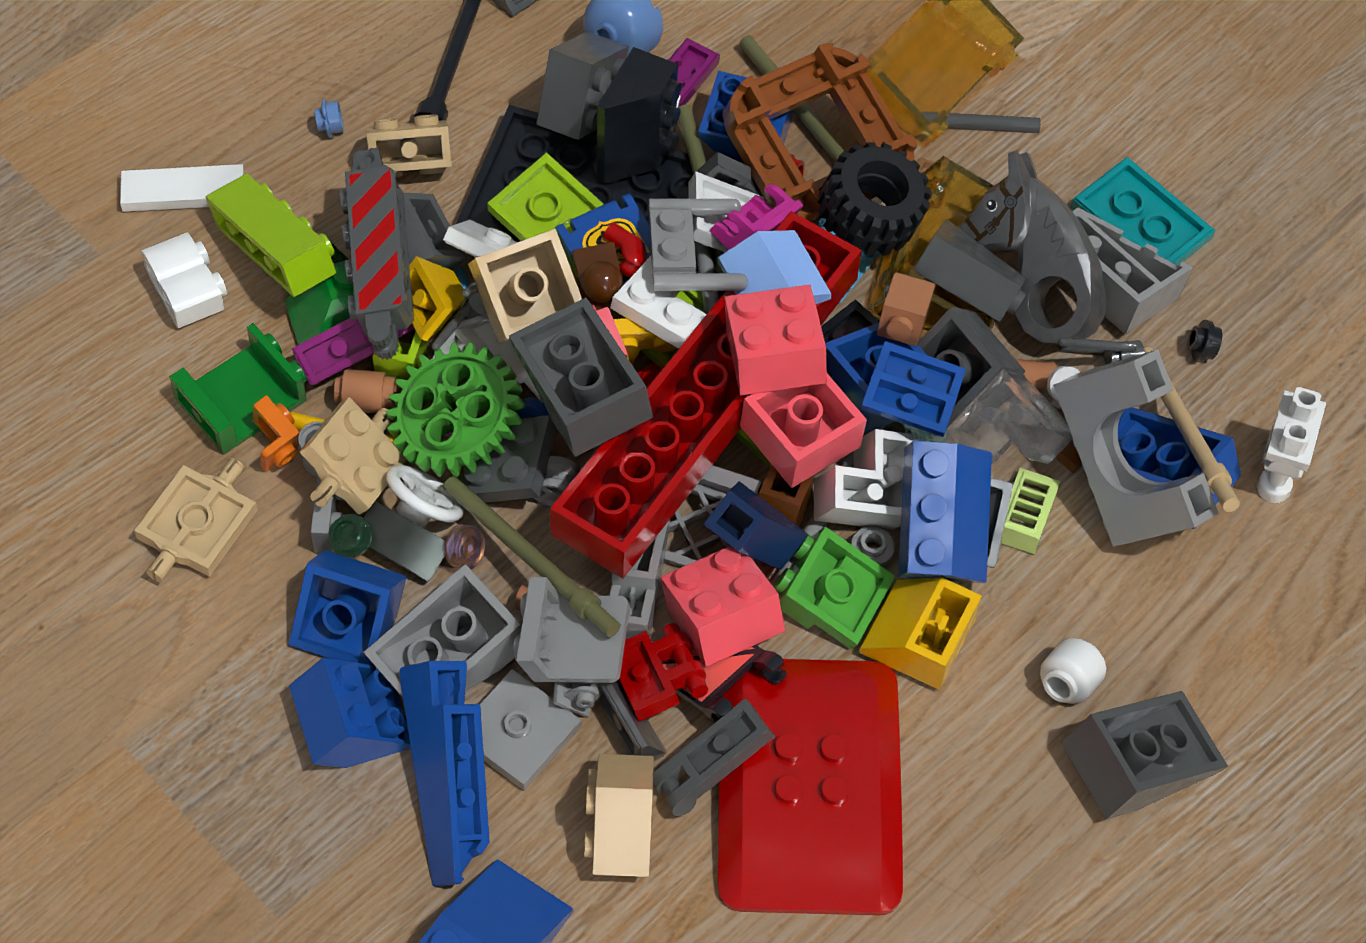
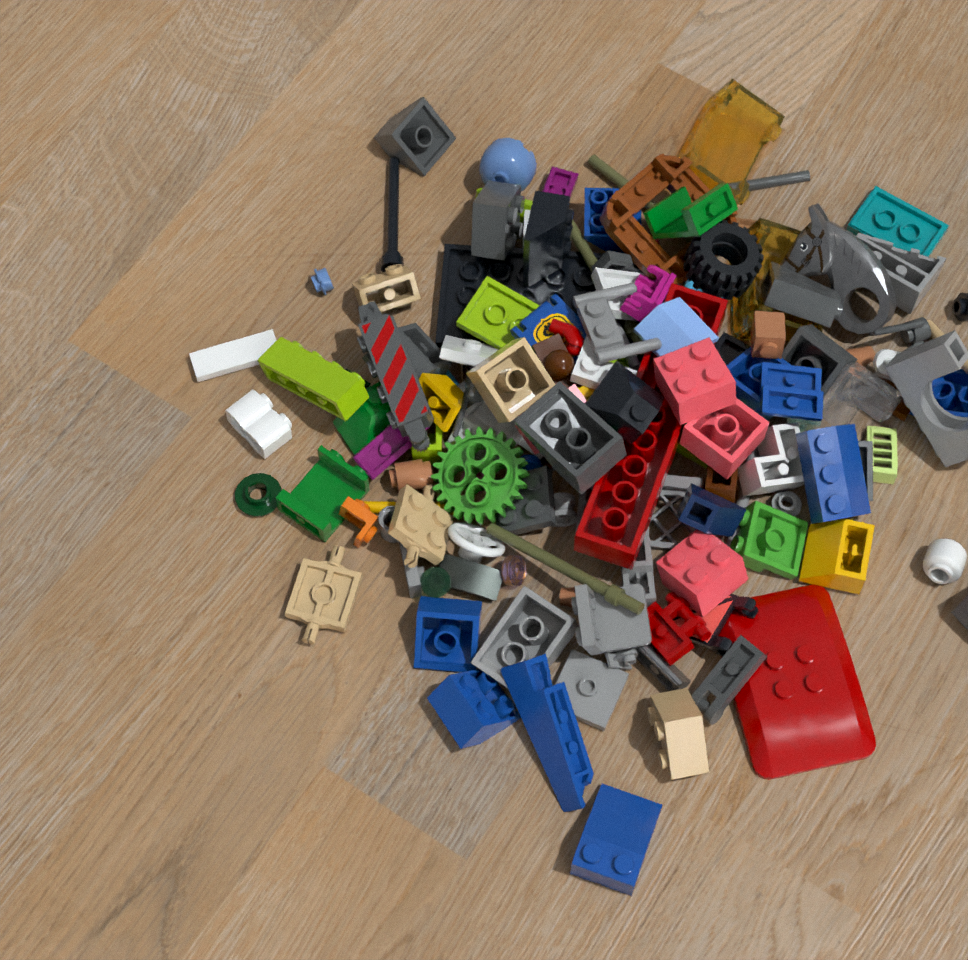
camera: 10 degrees left, 5 degrees up
none -> dark green piece [235,473,282,517]
none -> black slope [585,361,665,444]
none -> green panel [643,183,738,239]

